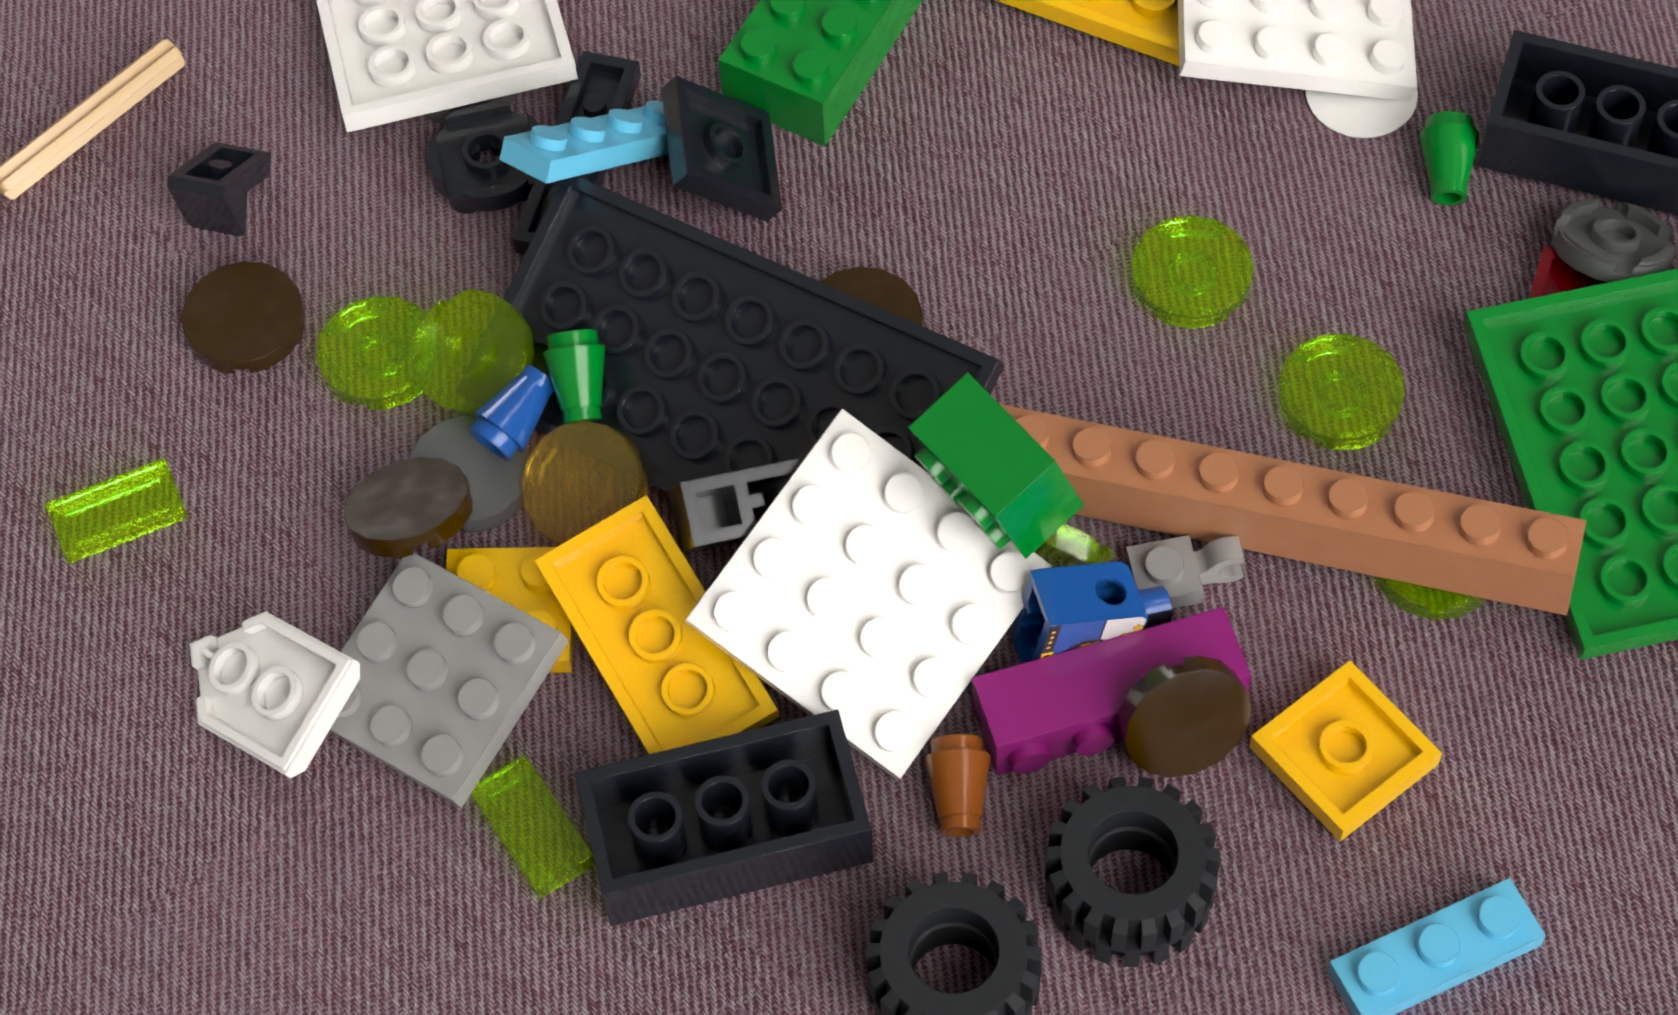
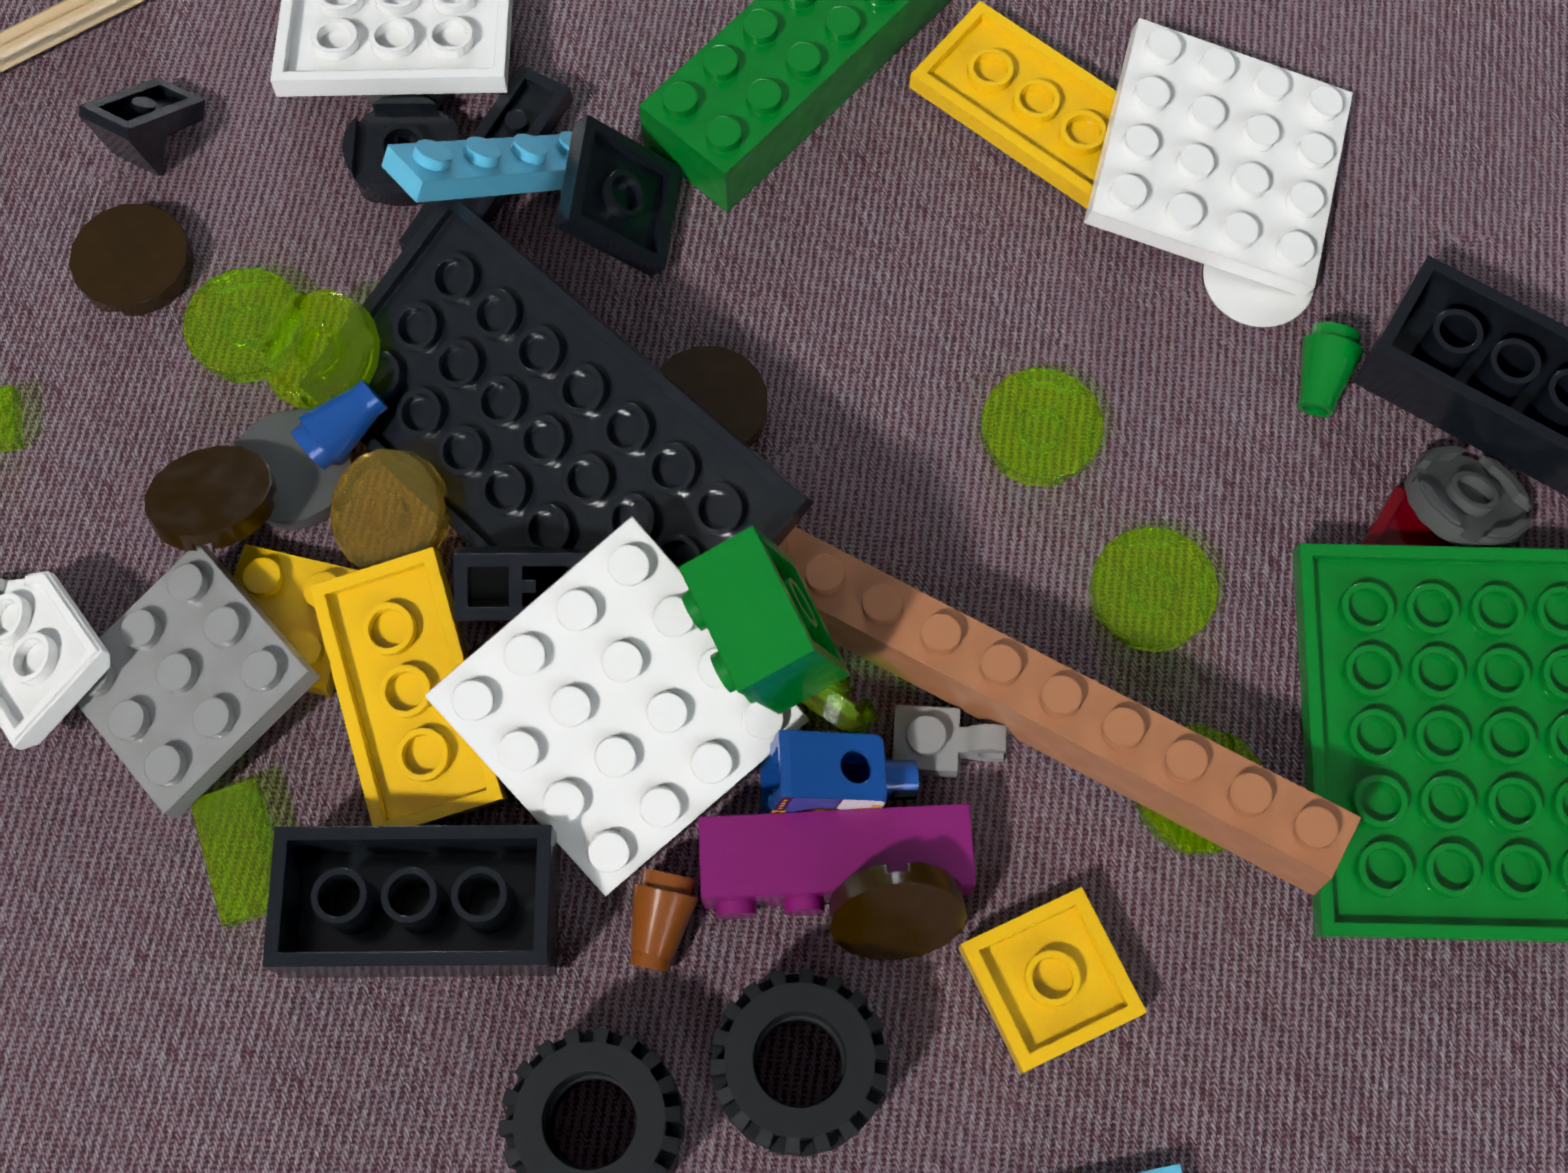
camera: 10 degrees right, 10 degrees up
green cone [542,329,605,424] -> none

